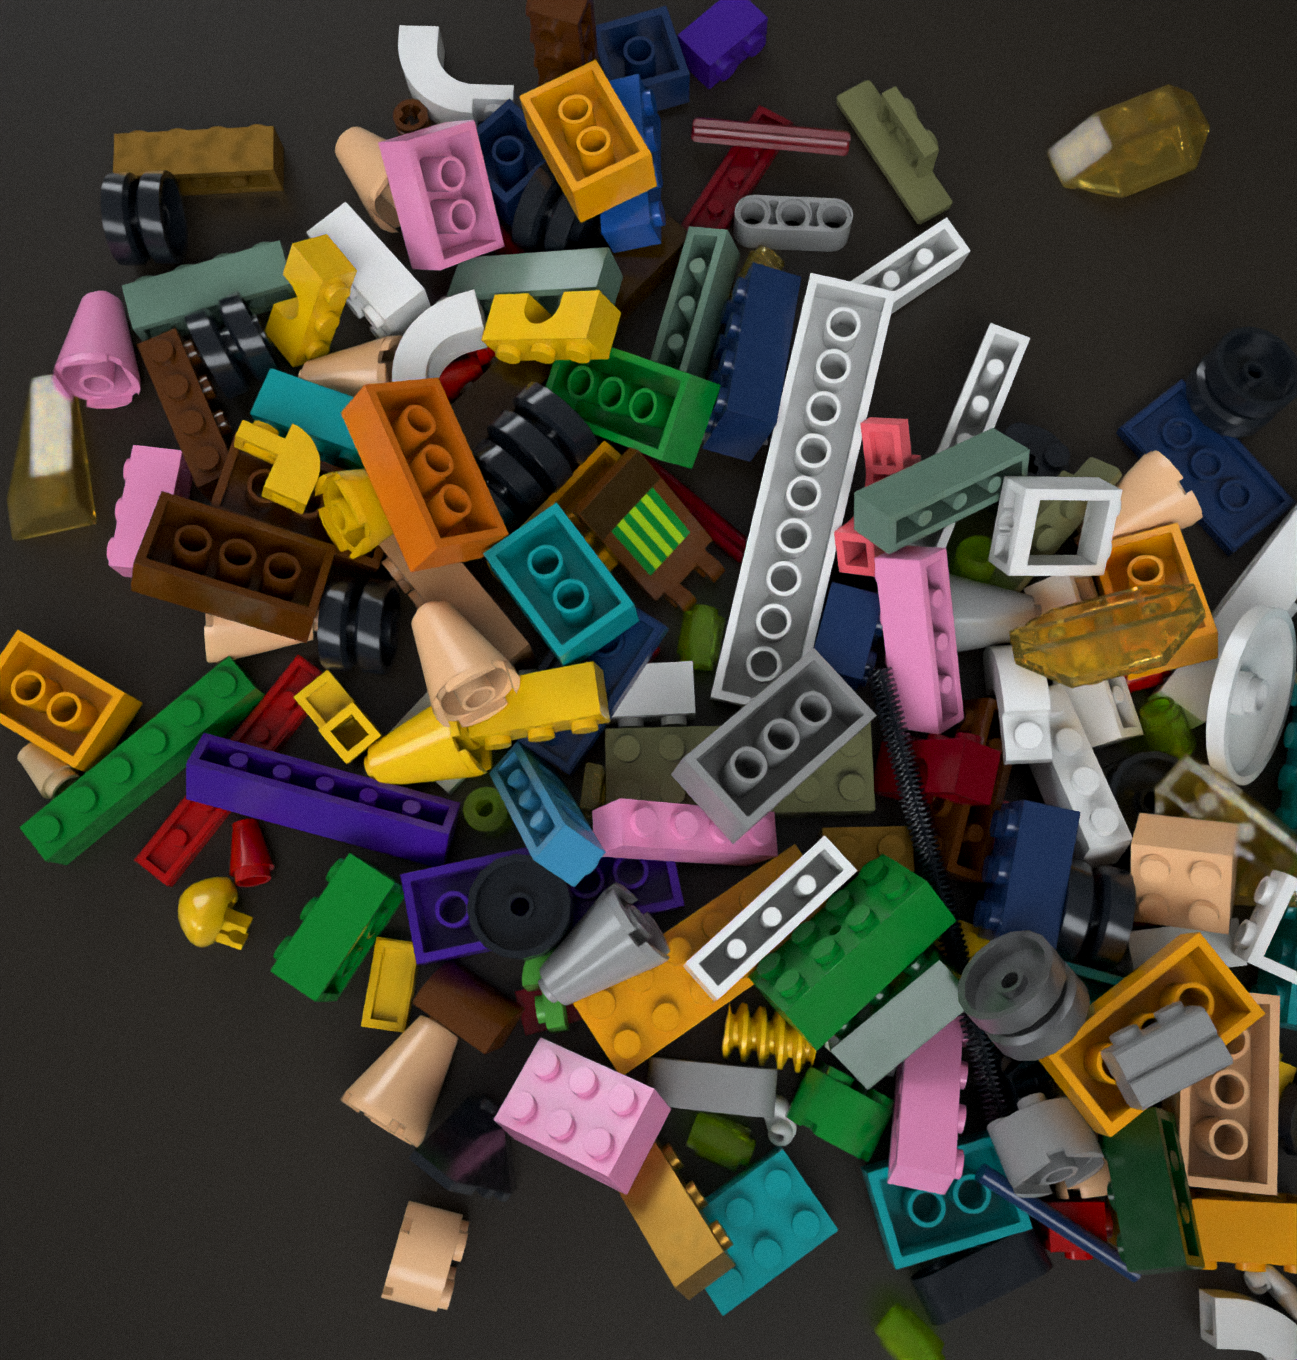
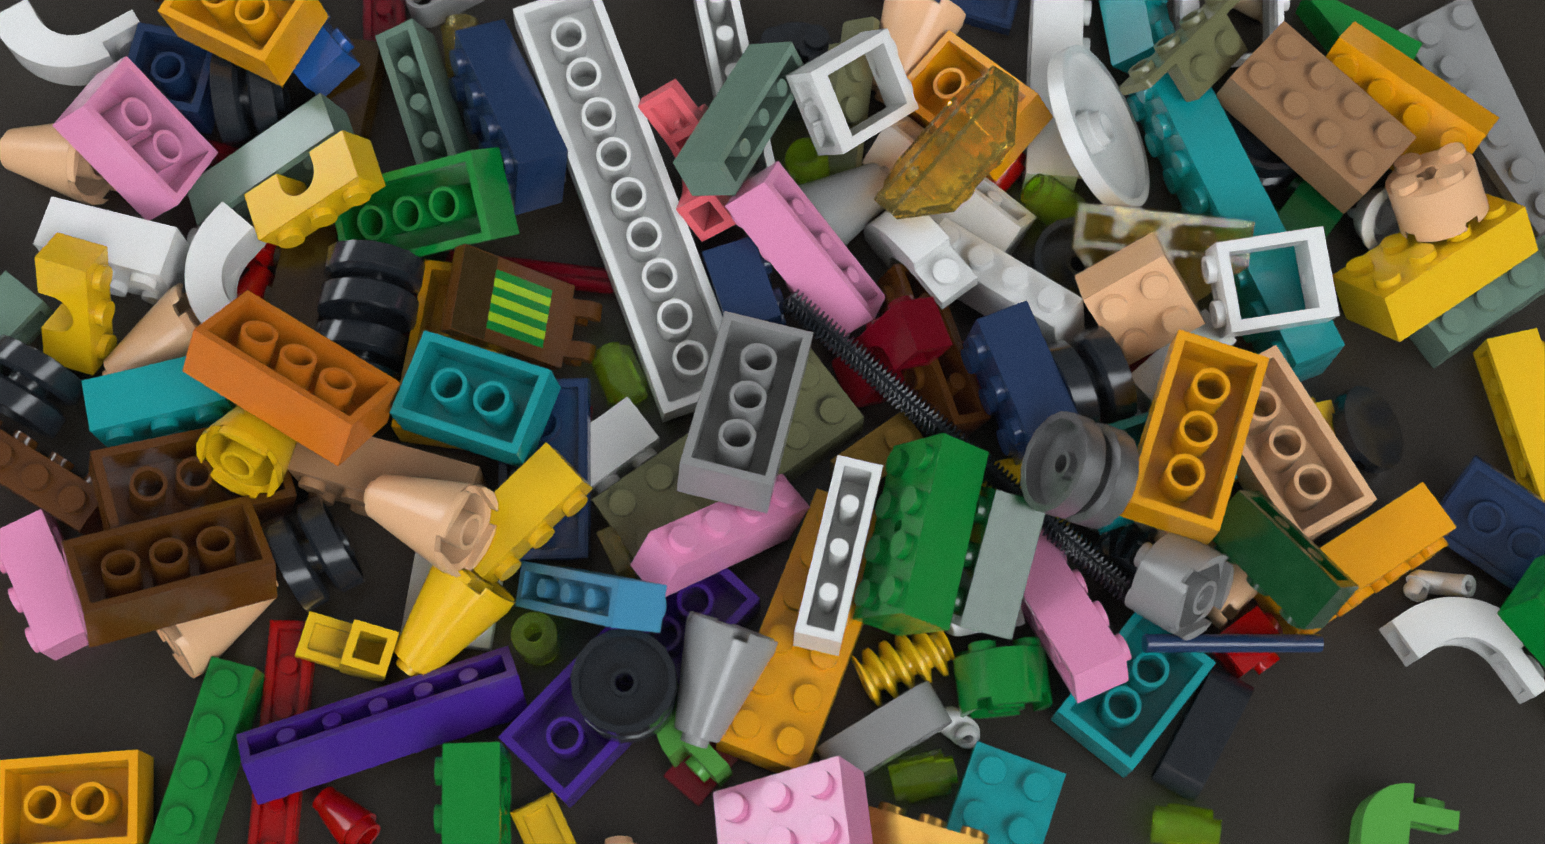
camera: 40 degrees left, 5 degrees down
yellow brick [234,420,320,515] -> none
reddish brown bush [393,99,431,136] -> none
reddish brown brick [412,960,525,1054] -> none
light grey brick [1100,1001,1233,1111] -> none

